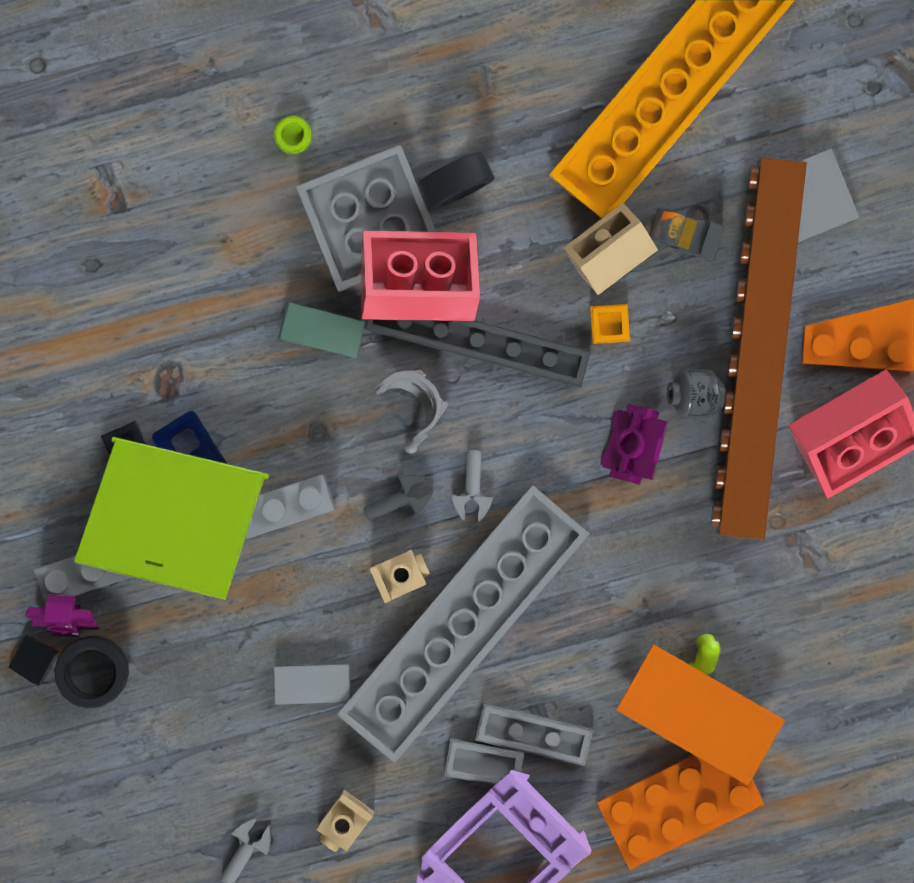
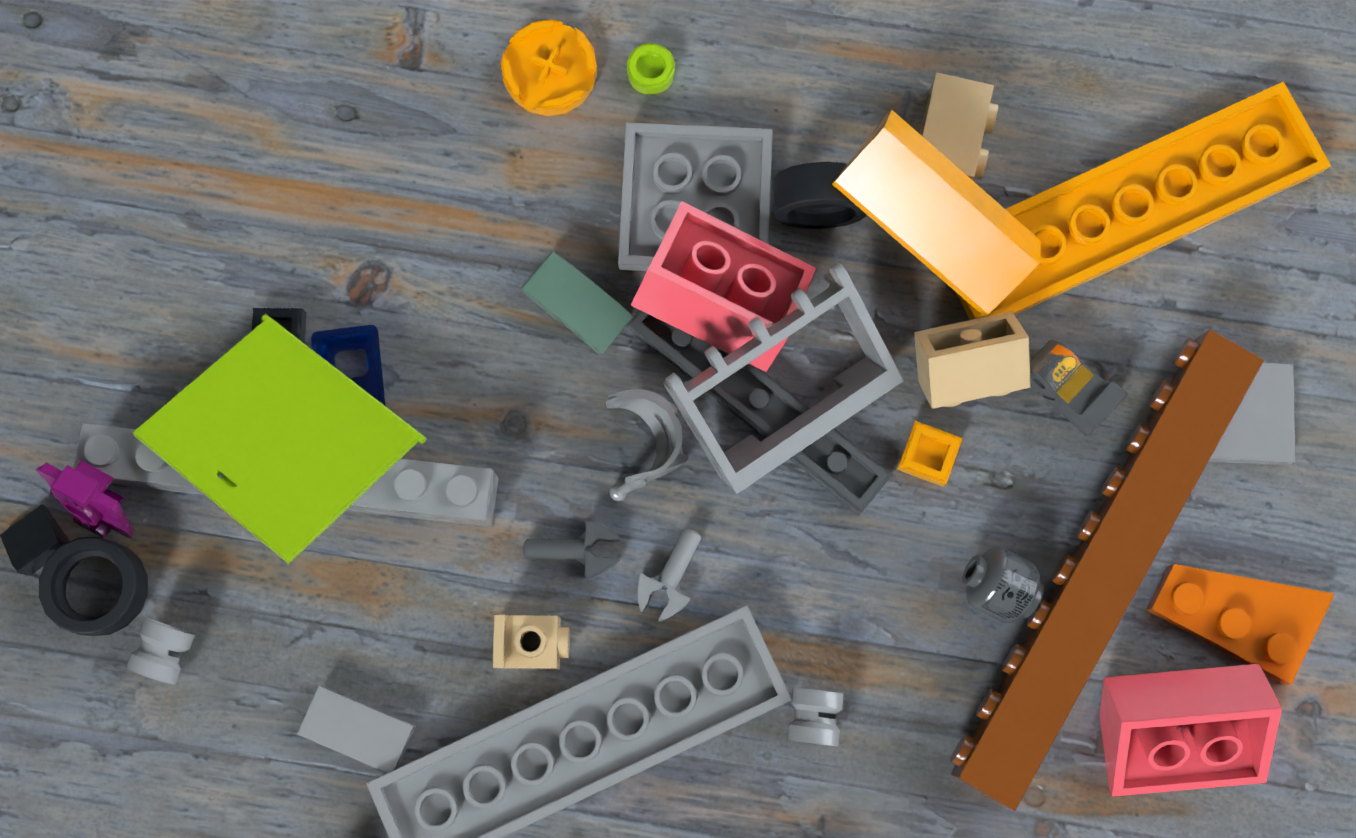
camera: 25 degrees right, 10 degrees down
magenta piece [600,404,668,485] -> none
none -> light grey wheel [125,618,195,685]
none -> light orange tile [500,19,598,116]
none -> light grey hinge [663,263,904,494]
none -> light grey wheel [787,688,844,747]
none -> light orange slope [832,109,1041,316]
none -> tan brick [919,72,998,181]

